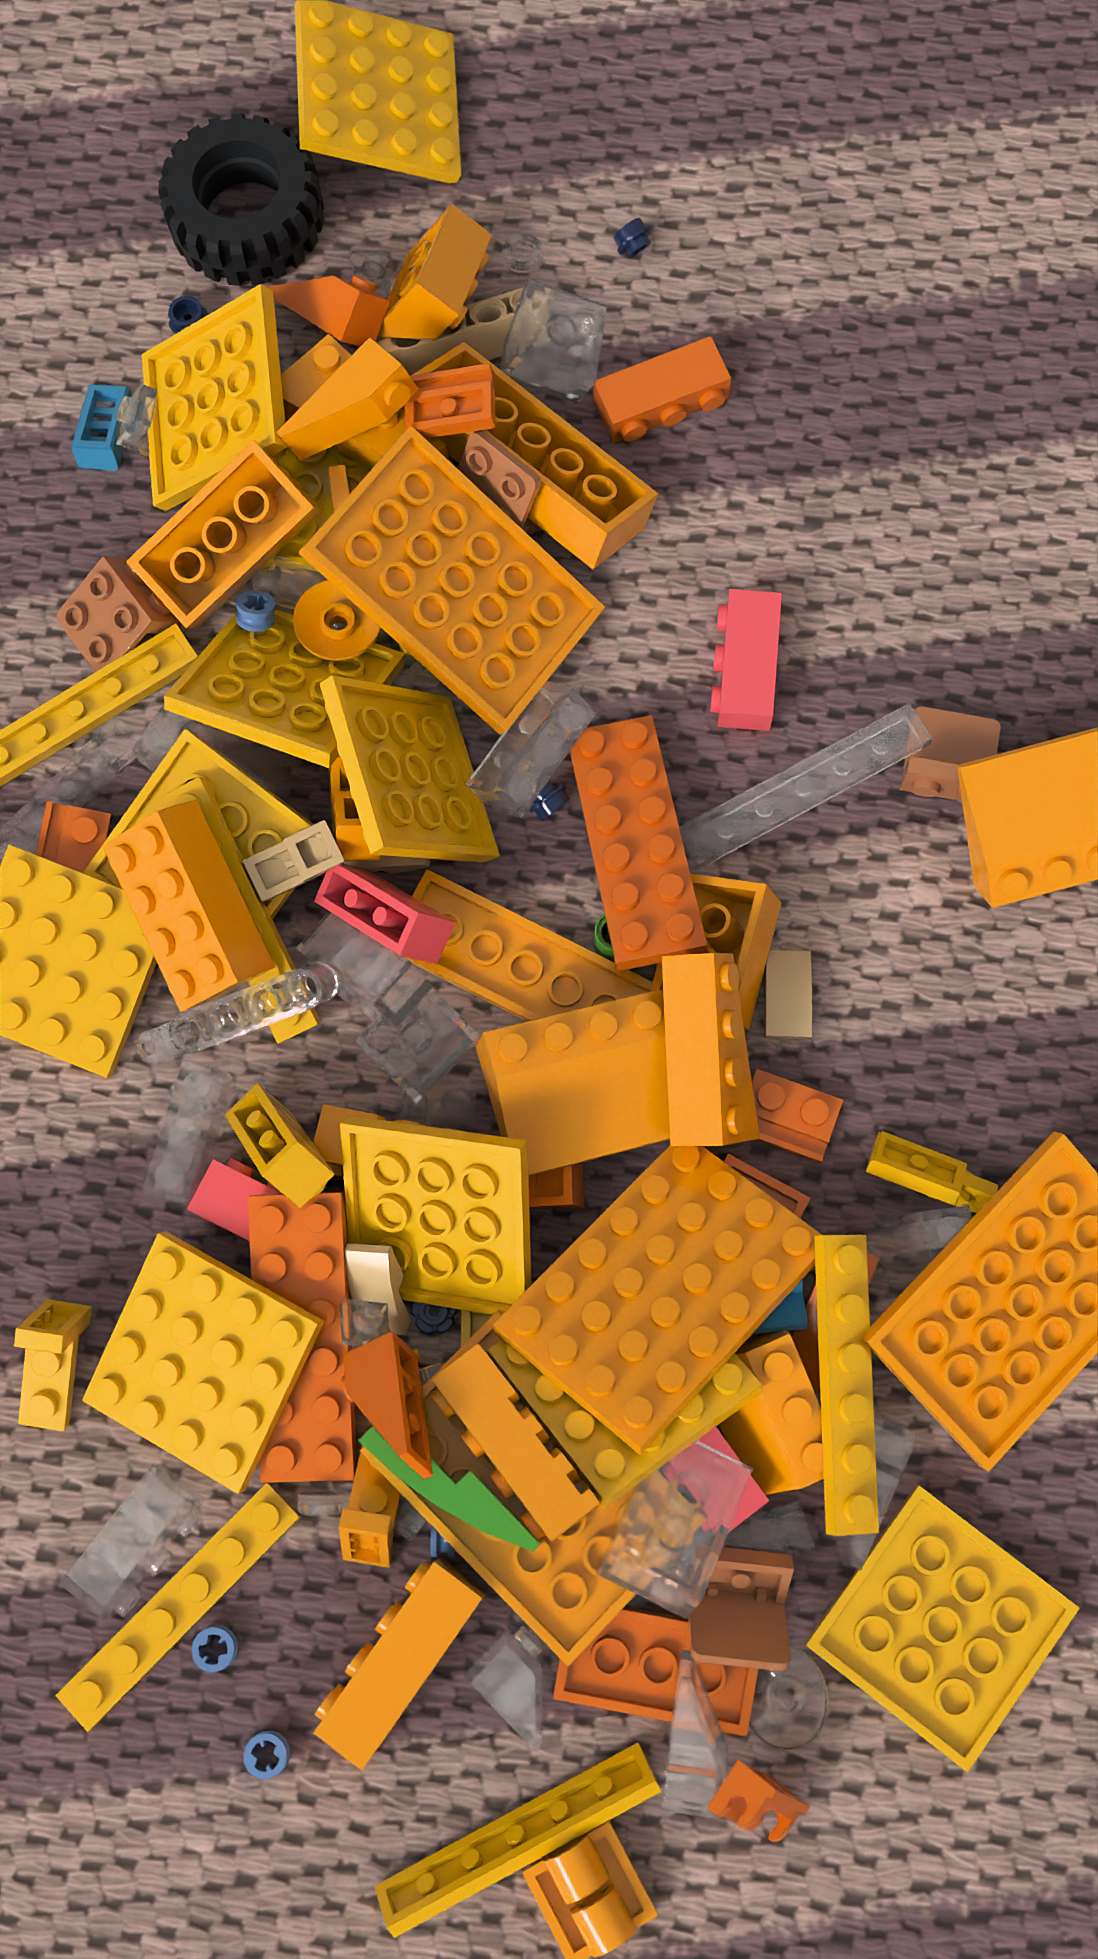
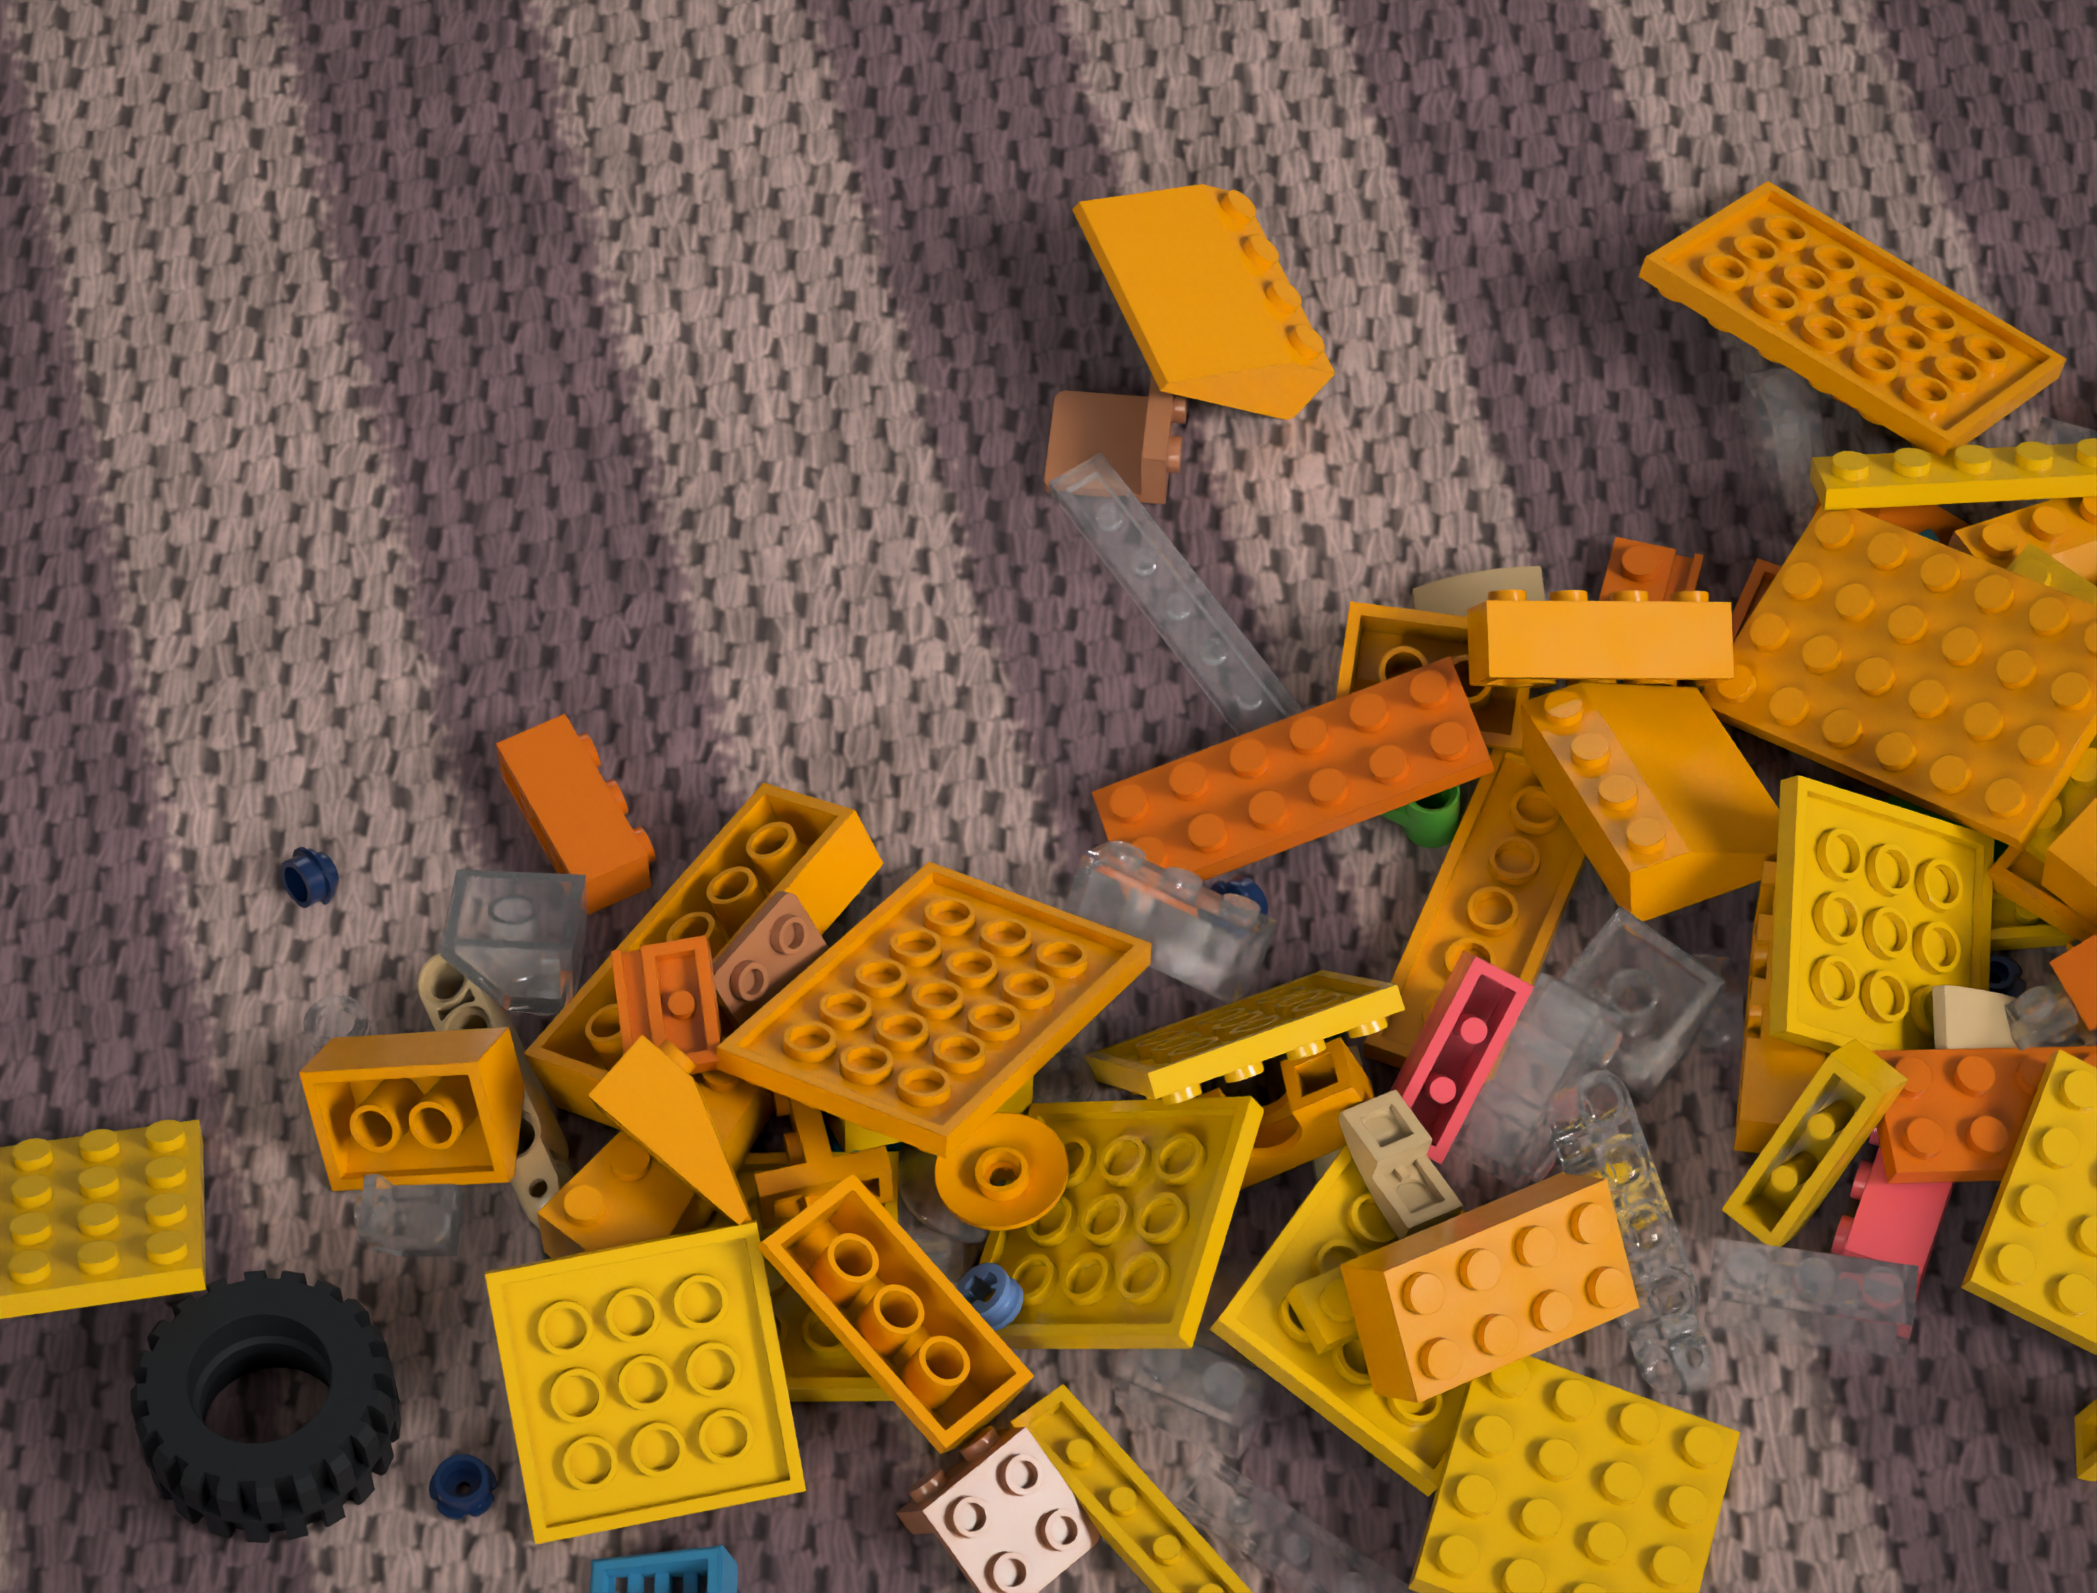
camera: 100 degrees left, 20 degrees down
orange plate [35,801,112,873] -> none
clear bracket [116,383,157,457] -> none
orange slope [269,274,390,347] -> none
coral brick [710,589,782,731] -> none
yellow hinge [866,1131,998,1213] -> none

